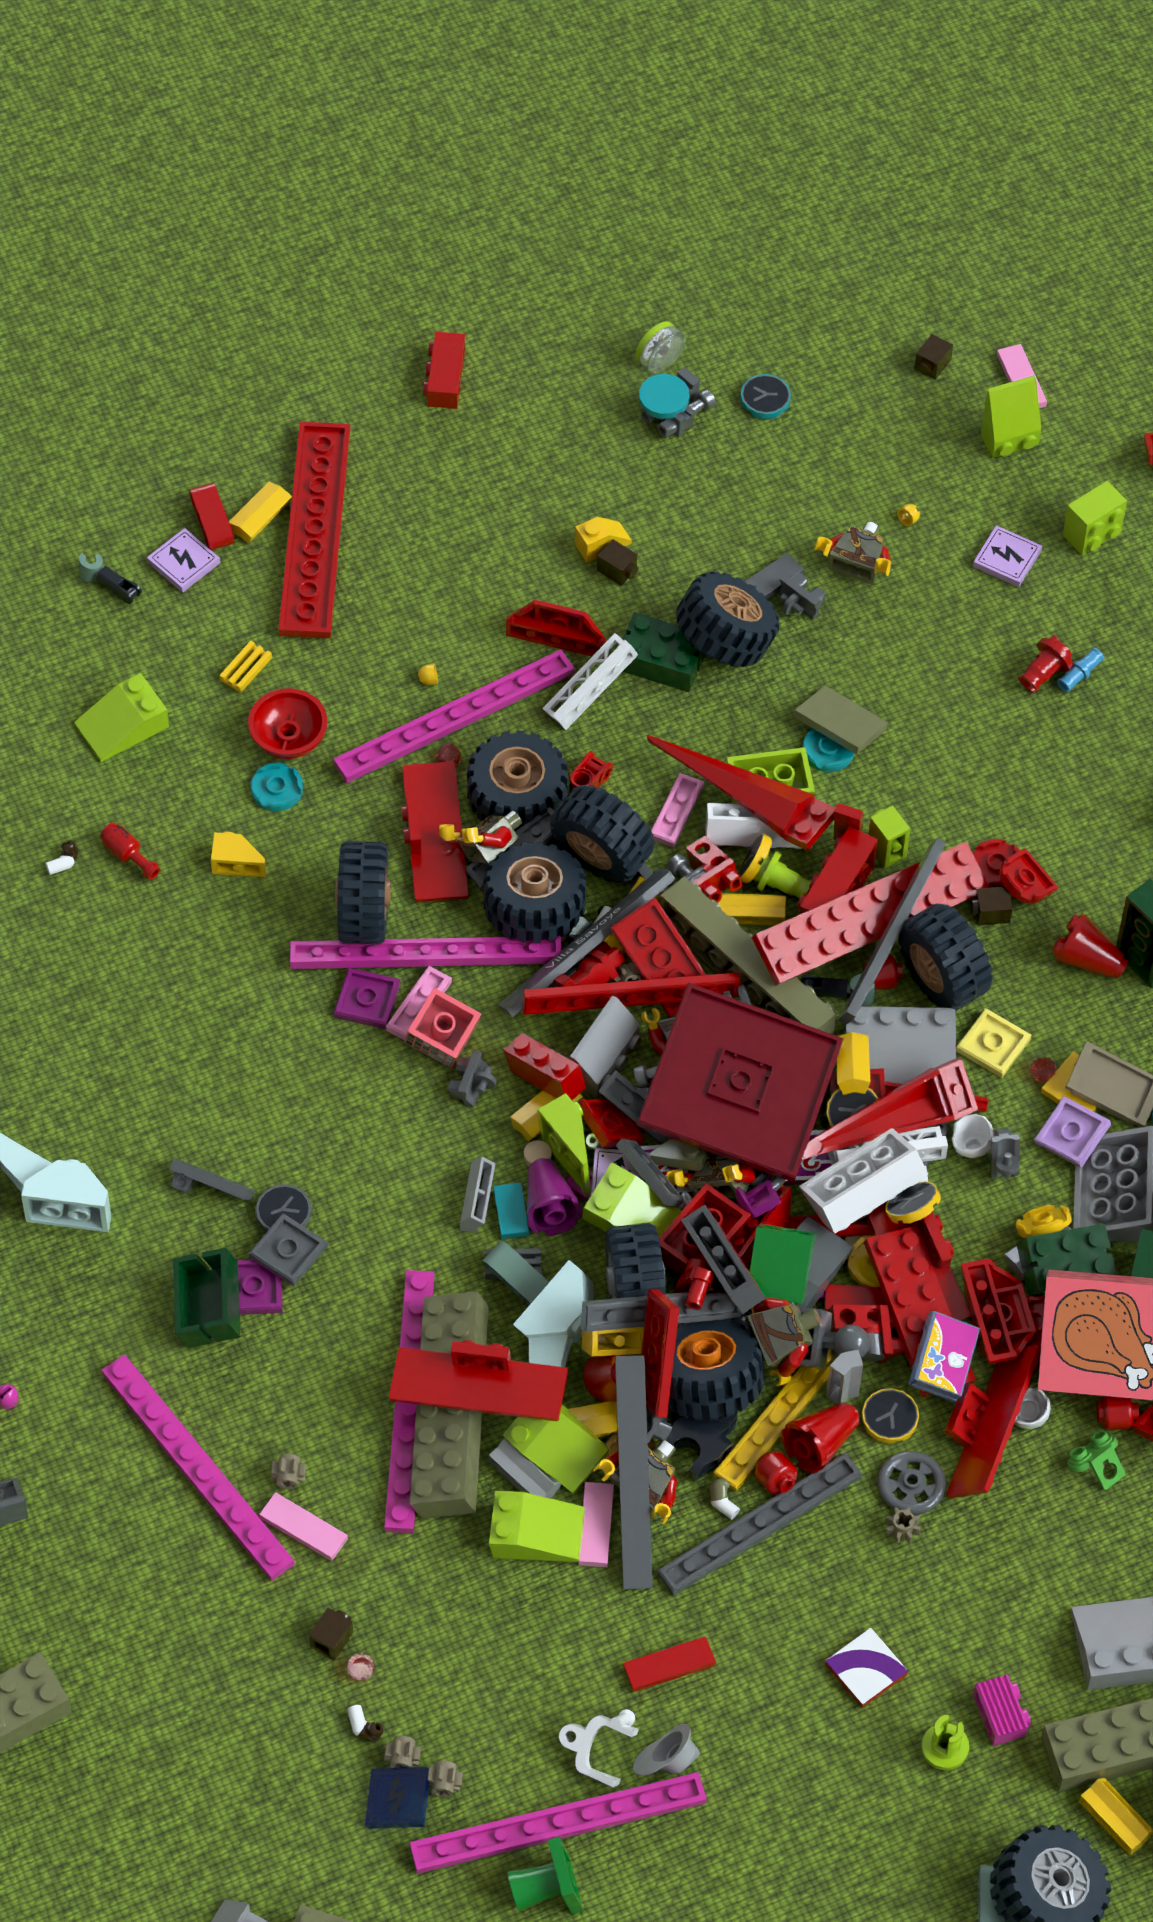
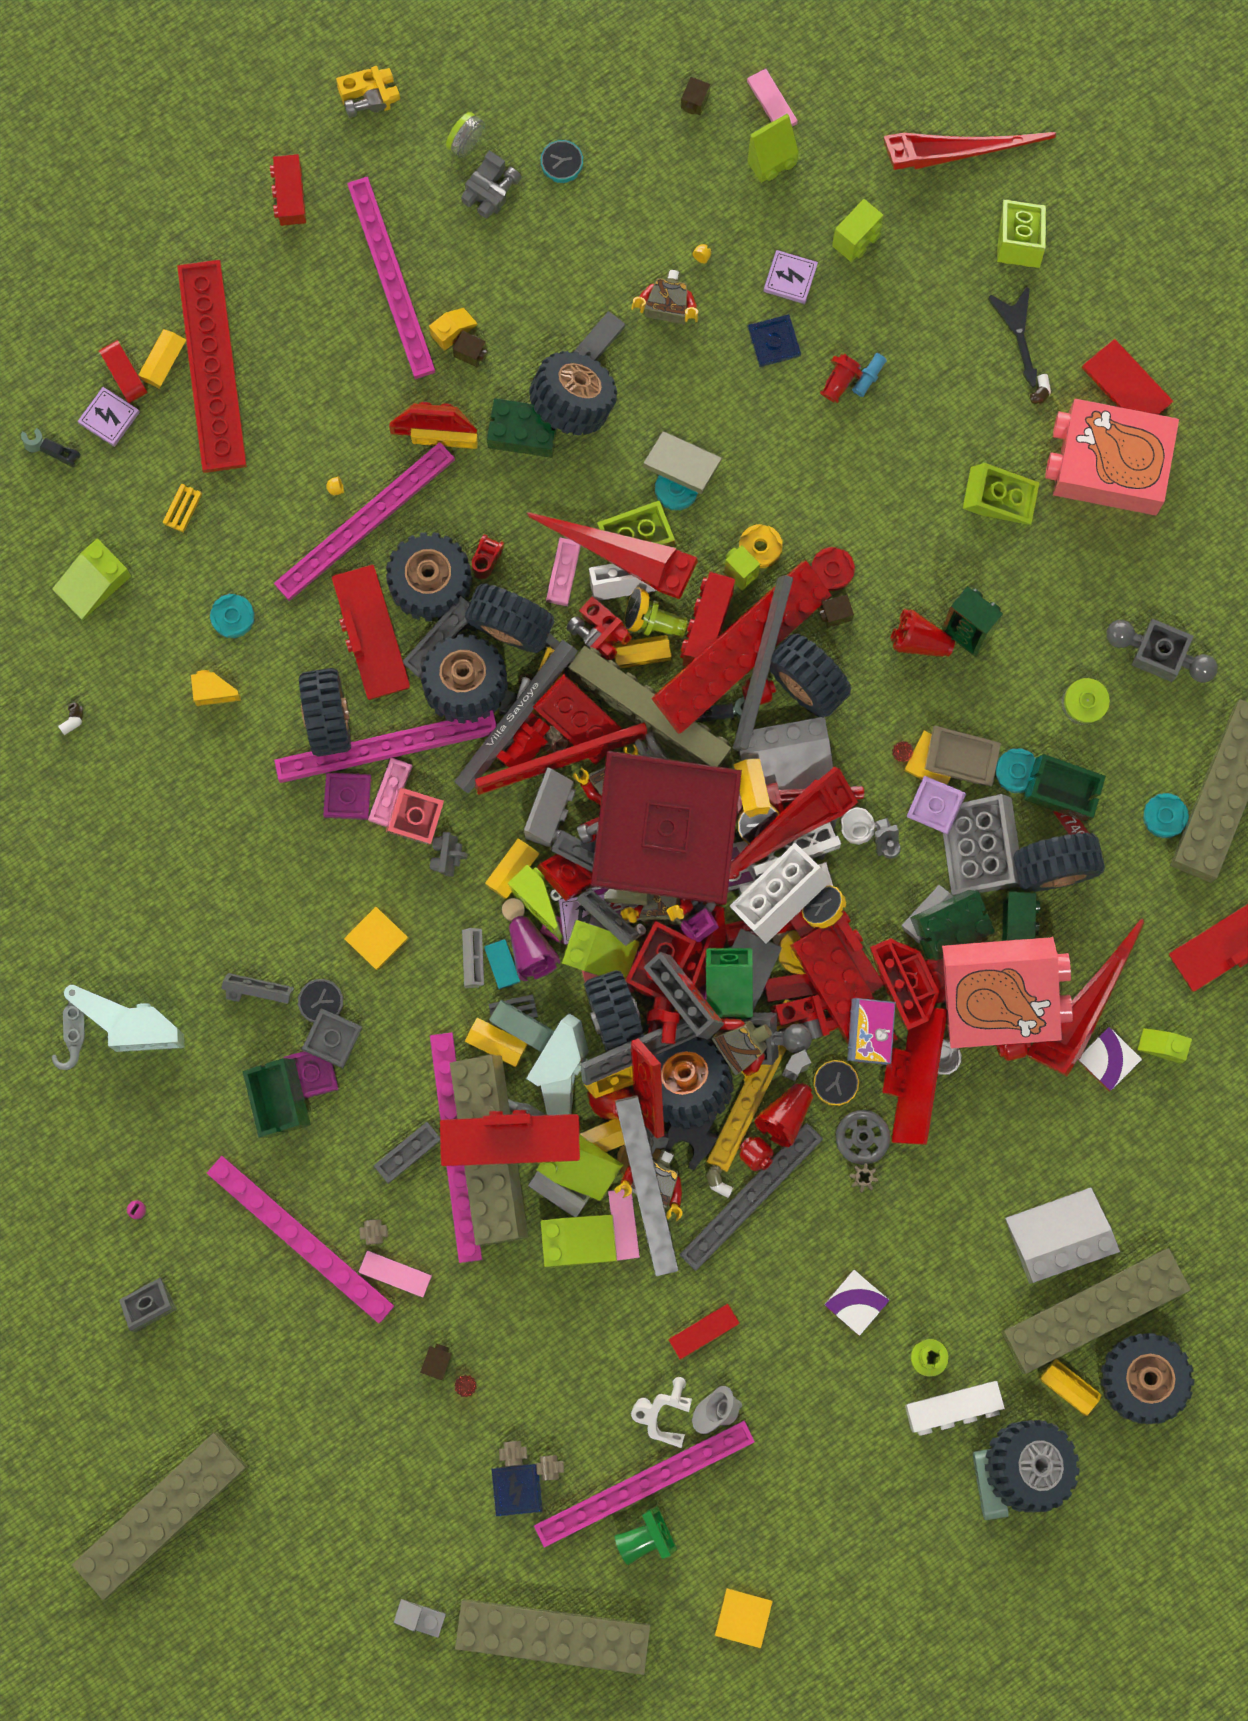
camera: 10 degrees left, 20 degrees up
red piece [100,822,161,880] -> none
red hat [248,688,328,759] -> none
arm [347,1705,384,1742] -> none
clear red piece [436,743,461,767] -> none
torso [439,811,522,864] -> none
red brick [503,1033,587,1100] -> none
white fence [543,633,638,730] -> none
teal tile [639,374,689,419] -> none
dark grey hips [779,572,826,620] -> none
red tile [833,803,863,840] -> none
light yellow tile [956,1008,1032,1078] -> none
dark pink brick [973,1674,1031,1746] -> none
red tile [999,848,1059,904] -> none
yellow tile [1016,1205,1072,1238] -> none
bright green bracket [1067,1430,1125,1490] -> none
none -> yellow hips [336,66,400,118]
none -> yellow tile [344,907,409,970]
none -> dark pink plate [347,177,435,379]
none -> dark grey plate [374,1122,440,1184]
none -> yellow tile [411,428,478,449]
none -> yellow piece [465,1018,527,1067]
none -> yellow tile [739,524,782,568]
none -> clear blue tile [747,314,801,367]
none -> white brick [905,1381,1005,1436]

